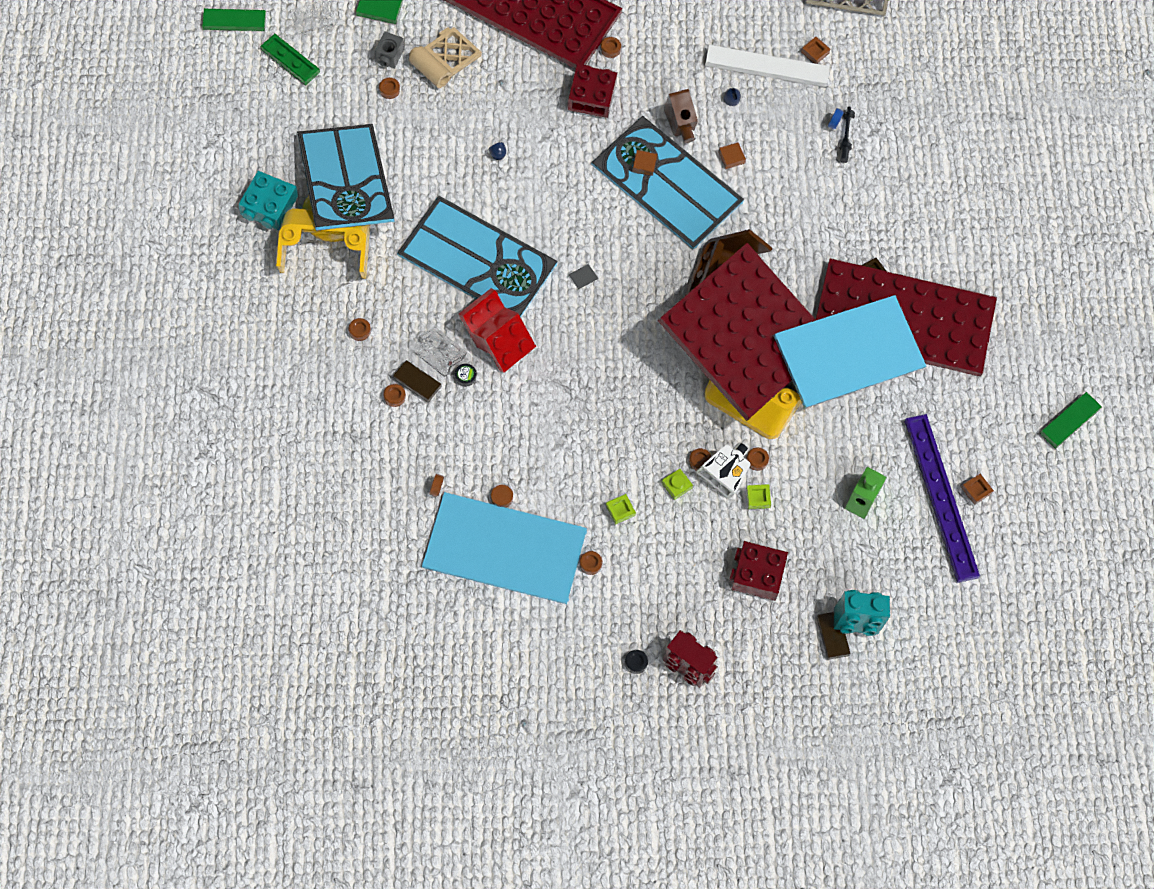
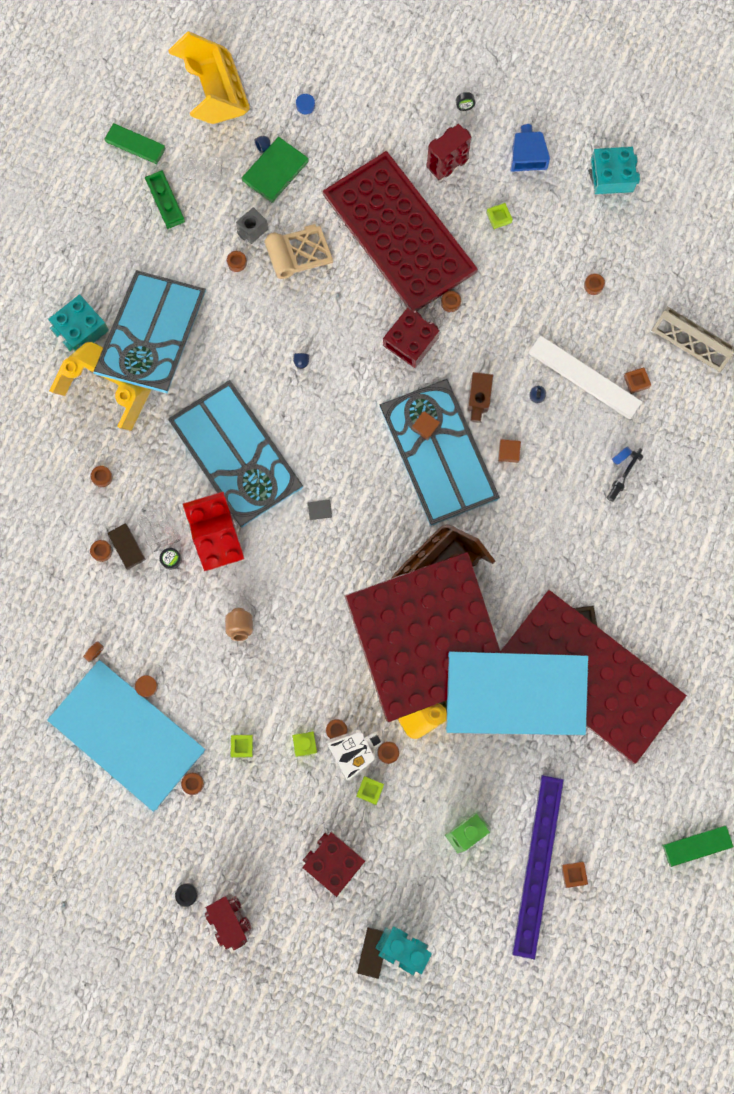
camera: 30 degrees right, 10 degrees up
none -> medium nougat head [225,608,253,641]

